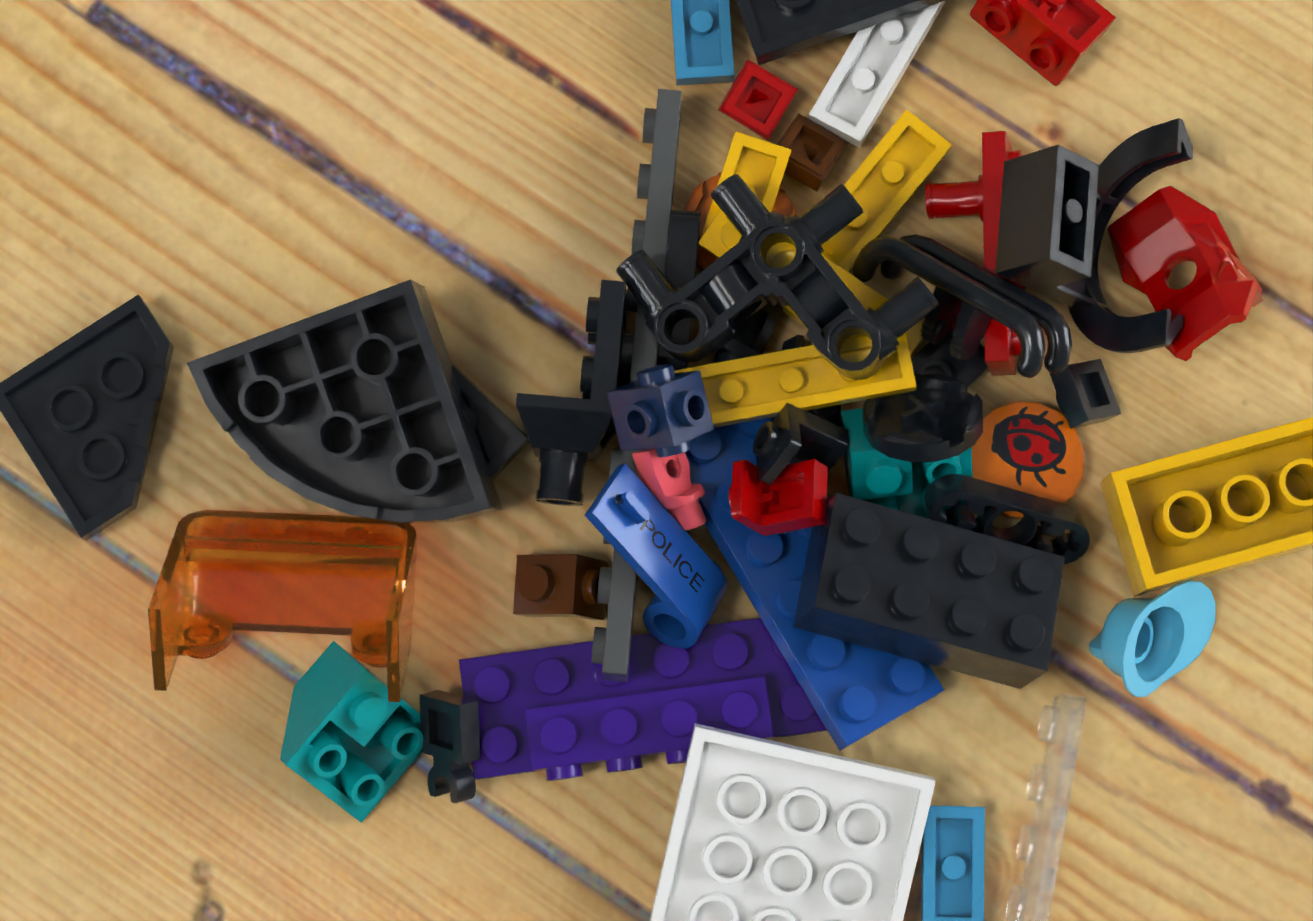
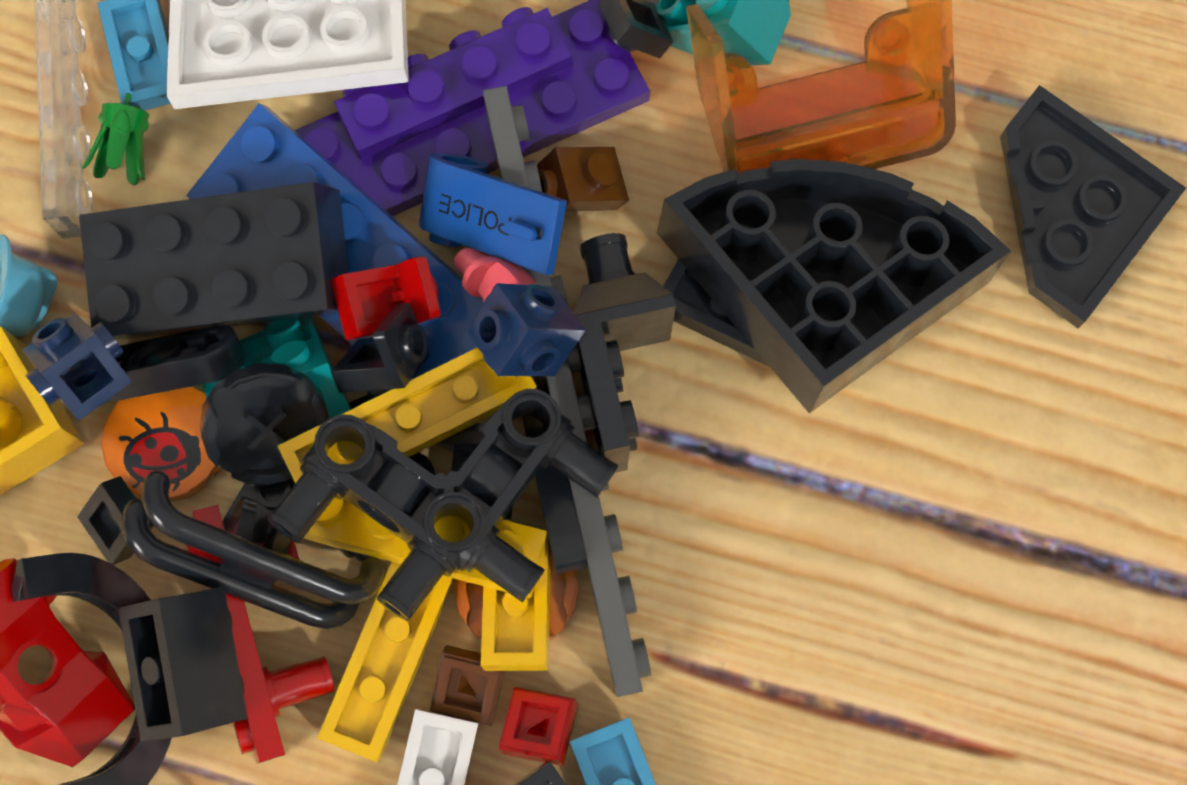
camera: 160 degrees right, 5 degrees down
none -> dark blue brick [22,313,132,421]
none -> green piece [81,93,150,186]

